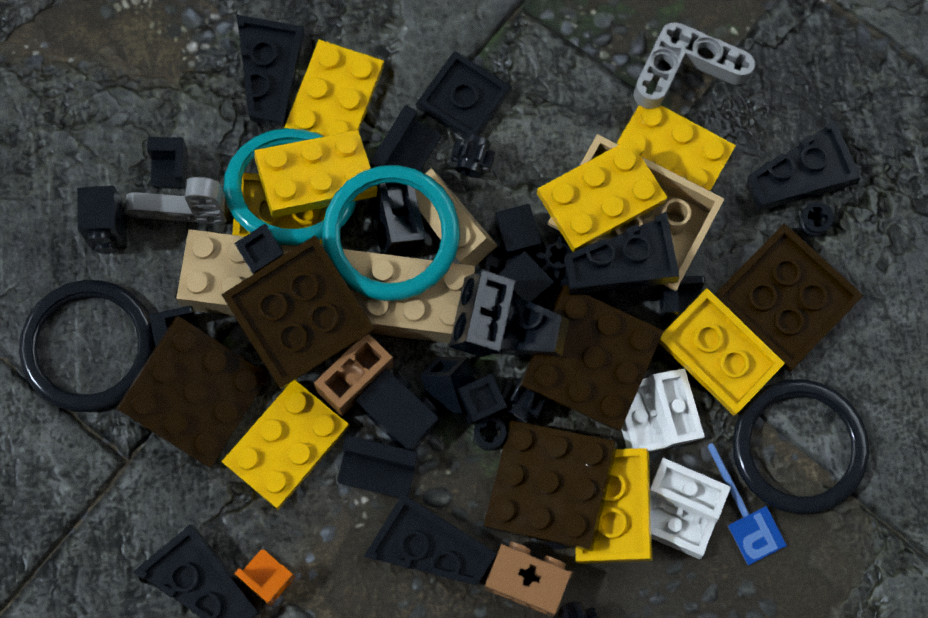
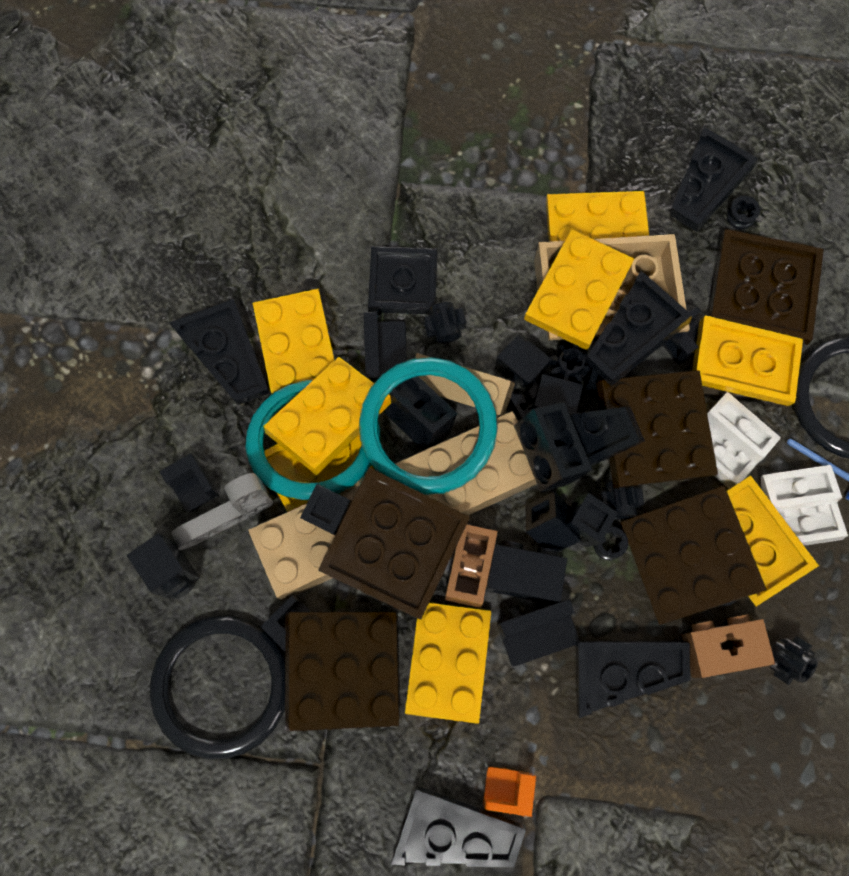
camera: 30 degrees left, 0 degrees up
light grey beam [633,22,755,109] -> none

